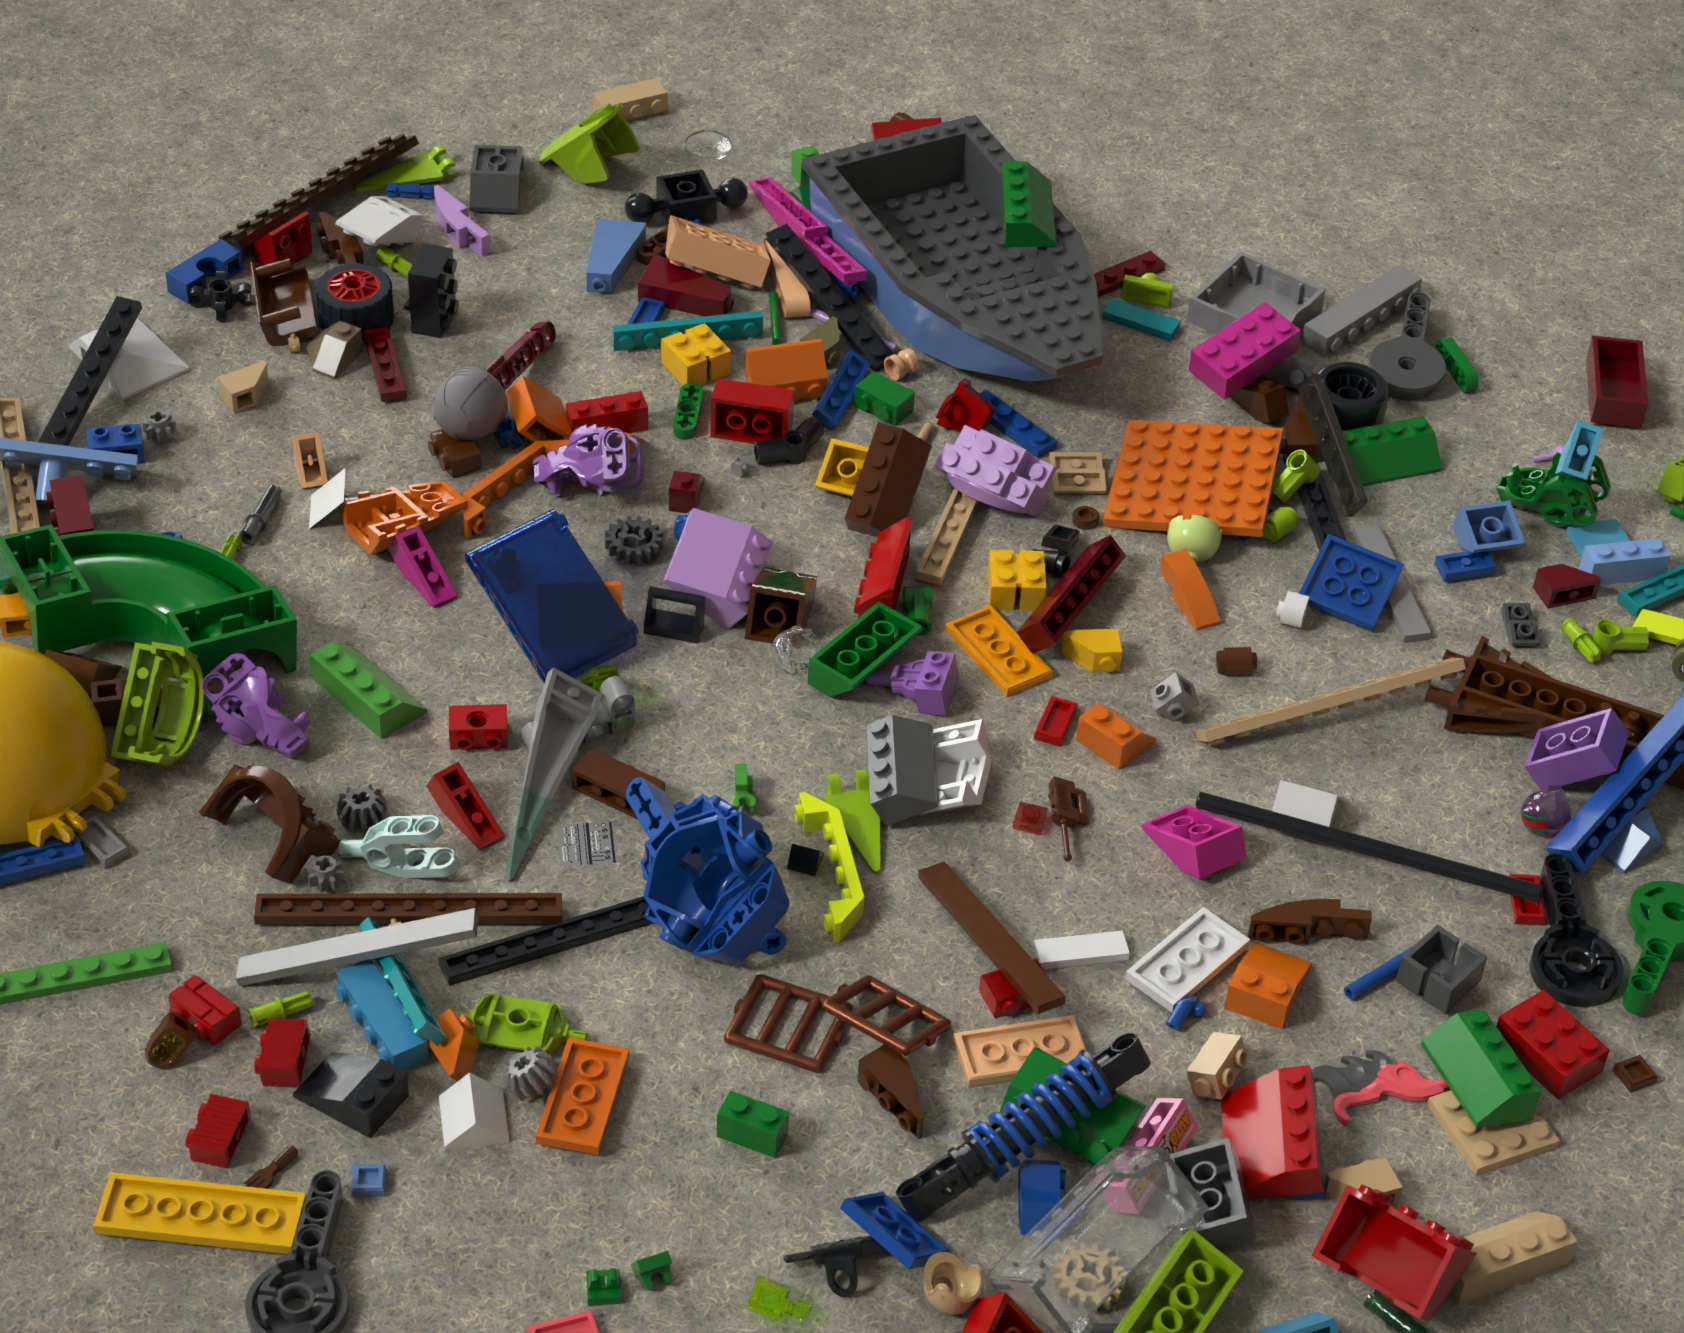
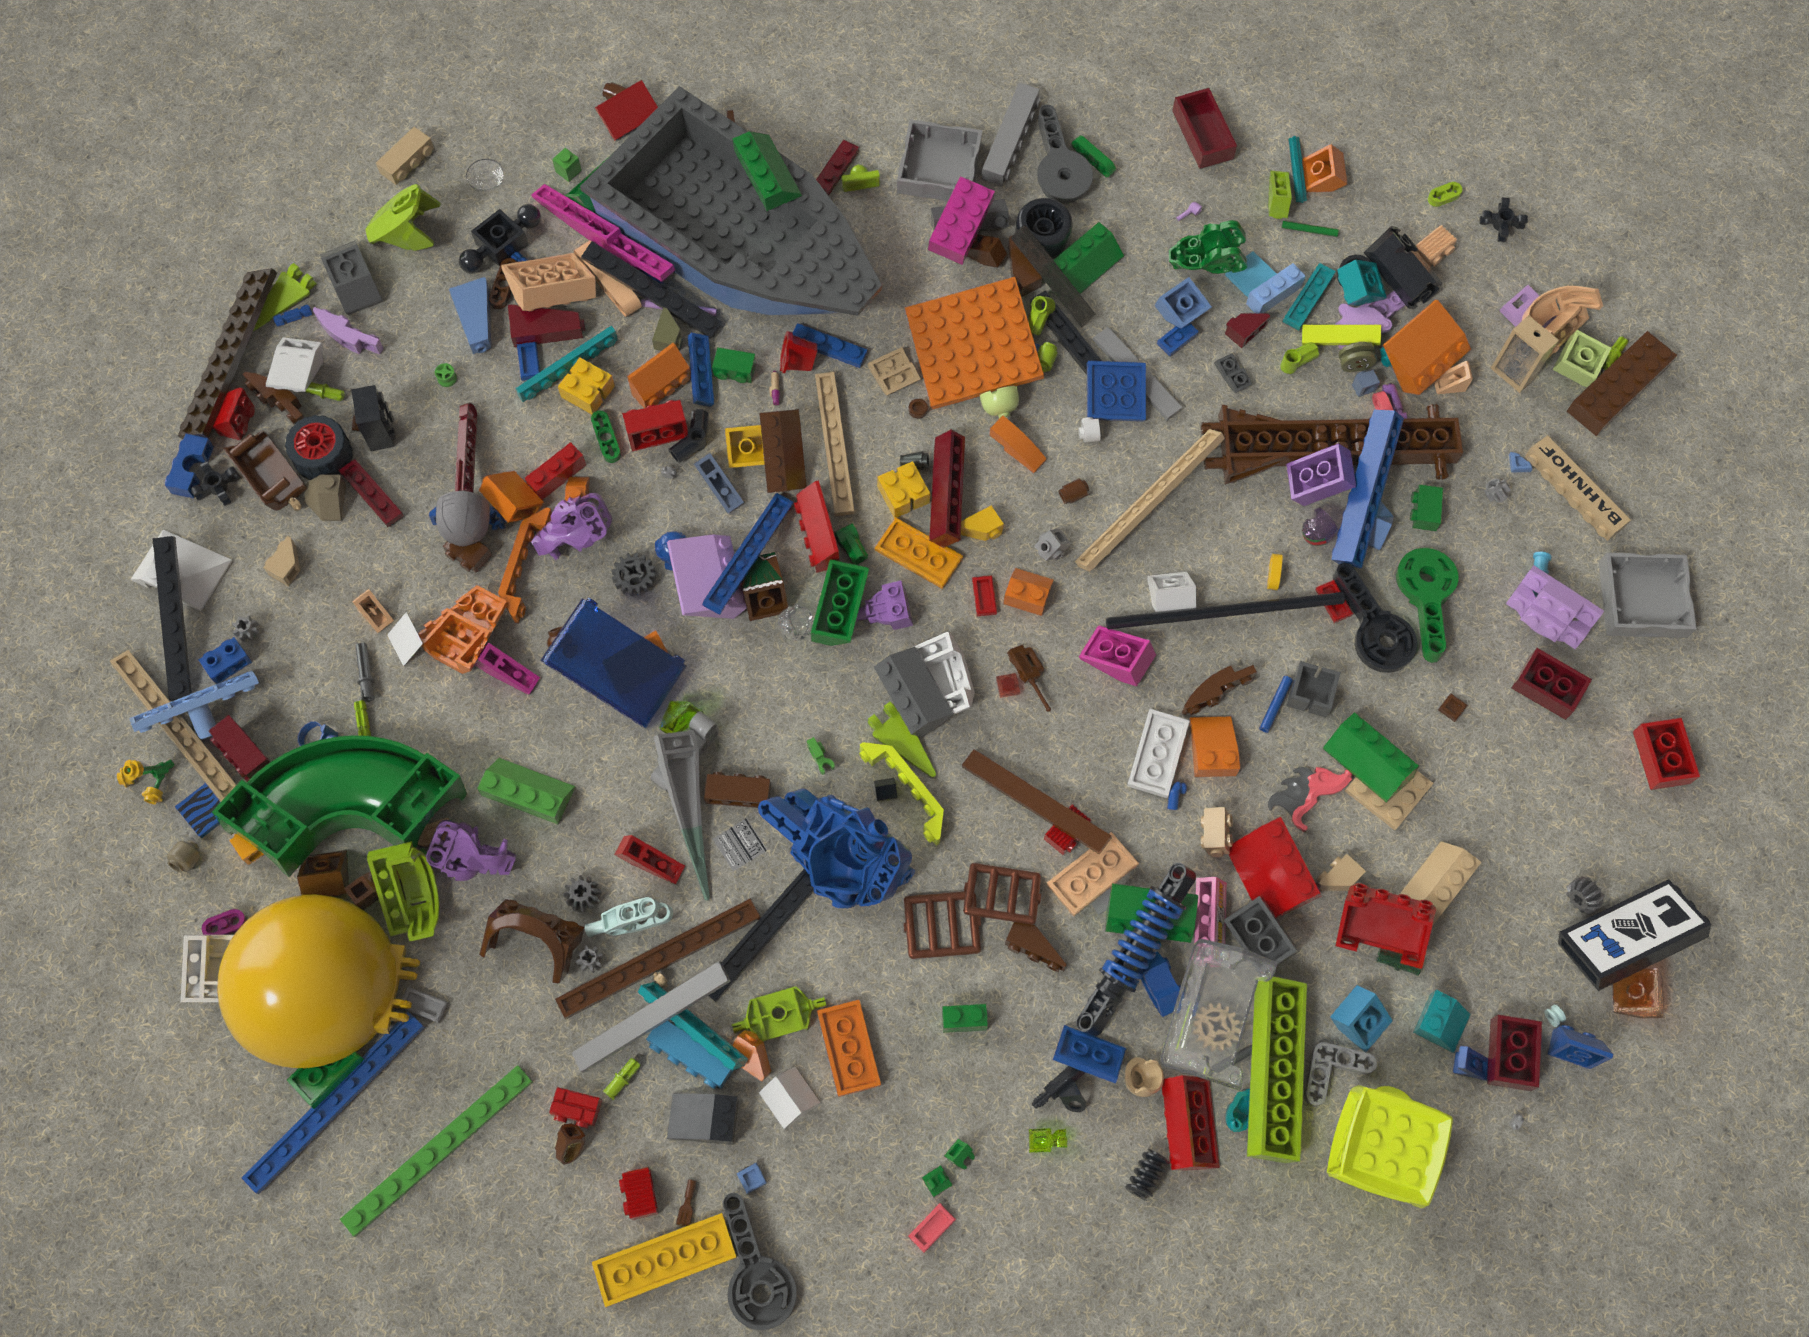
camera: 25 degrees left, 25 degrees up
red brick [254,1019,311,1087] -> none
red brick [449,704,508,750] -> none
light grey gear [502,1046,558,1101] -> none
black tile [644,586,705,644] -> none
dark red slope [669,471,705,513] -> none
green bar [769,292,782,345] -> none
light nougat wheel [884,348,920,381] -> none
lavender piece [934,425,1057,516] -> none
white tile [1033,930,1130,969] -> none
black tile [1041,524,1080,552] -> none
teal tile [1102,298,1181,341] -> none
red brick [1496,989,1610,1100] -> none
medium azure slope [1555,421,1603,481] -> none
lime axle [1561,618,1602,663] -> none
none -> bright green wheel [435,363,457,387]
none -> sand blue slope [694,453,744,513]
none -> blue plate [702,493,793,615]
none -> yellow beam [1267,553,1283,591]

